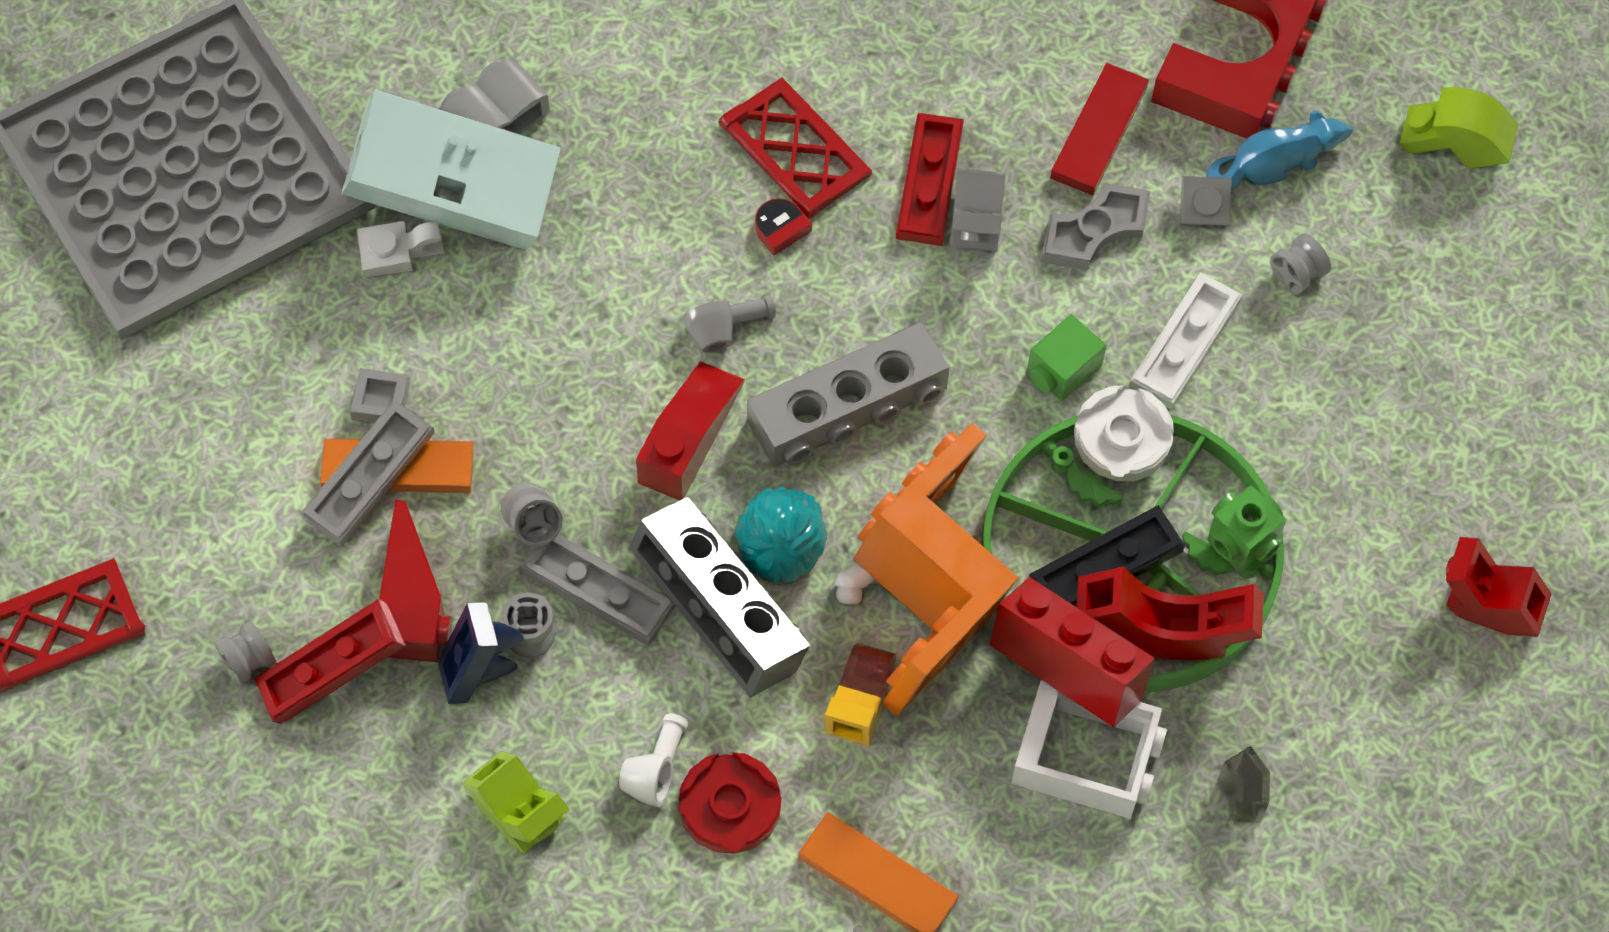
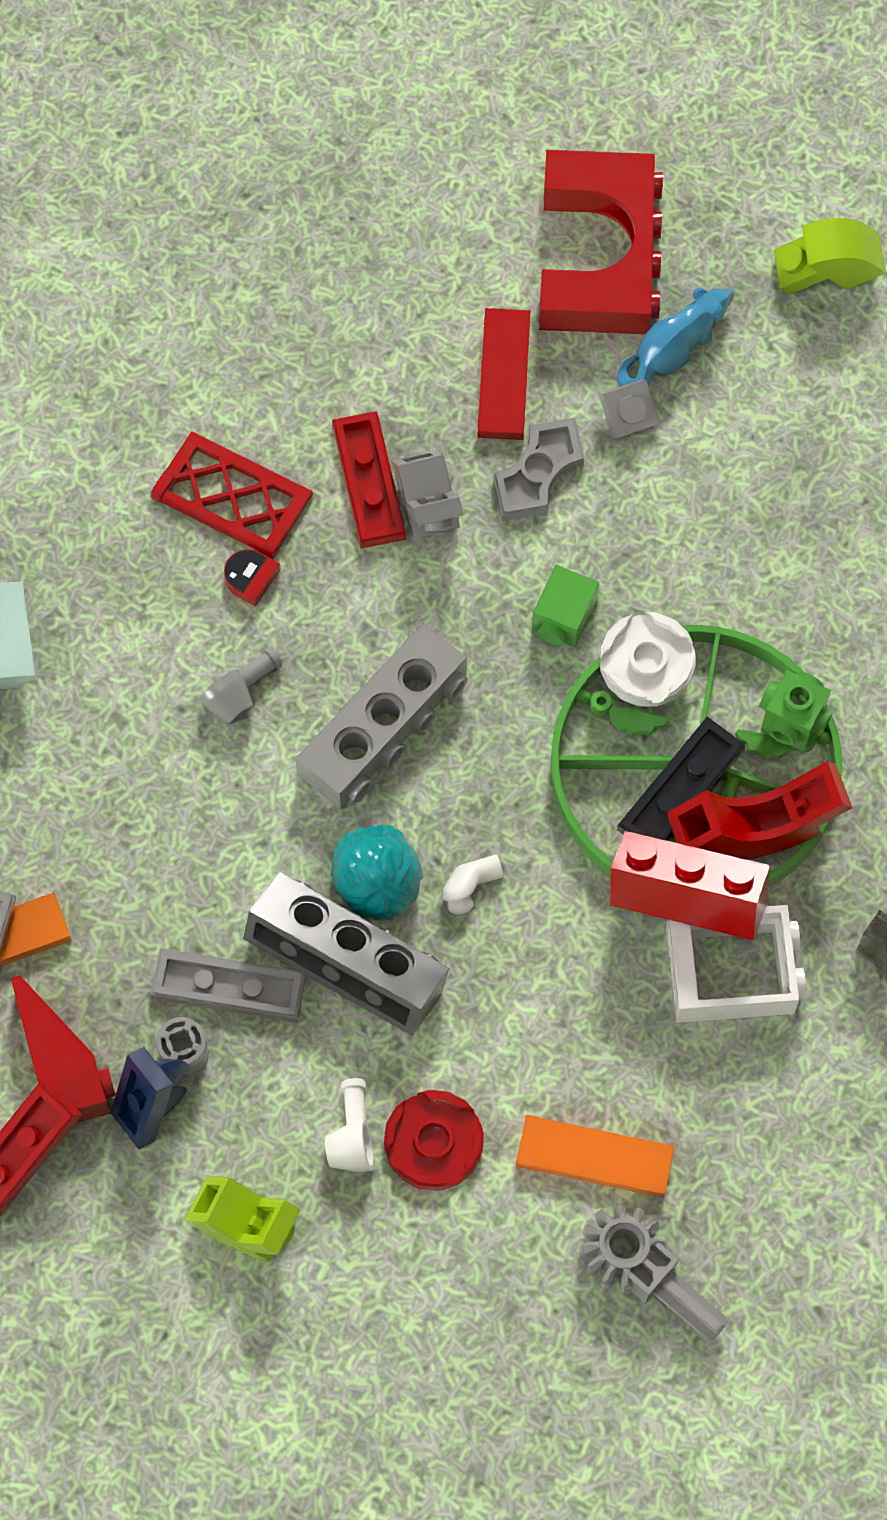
camera: 20 degrees left, 5 degrees up
light grey wheel [501,483,563,547] -> none
red slope [636,361,745,501] -> none
leg [825,642,897,747] -> none
orange bracket [853,423,1019,717] -> none
white tile [1129,272,1243,410] -> none
light grey wheel [1270,234,1331,295] -> none

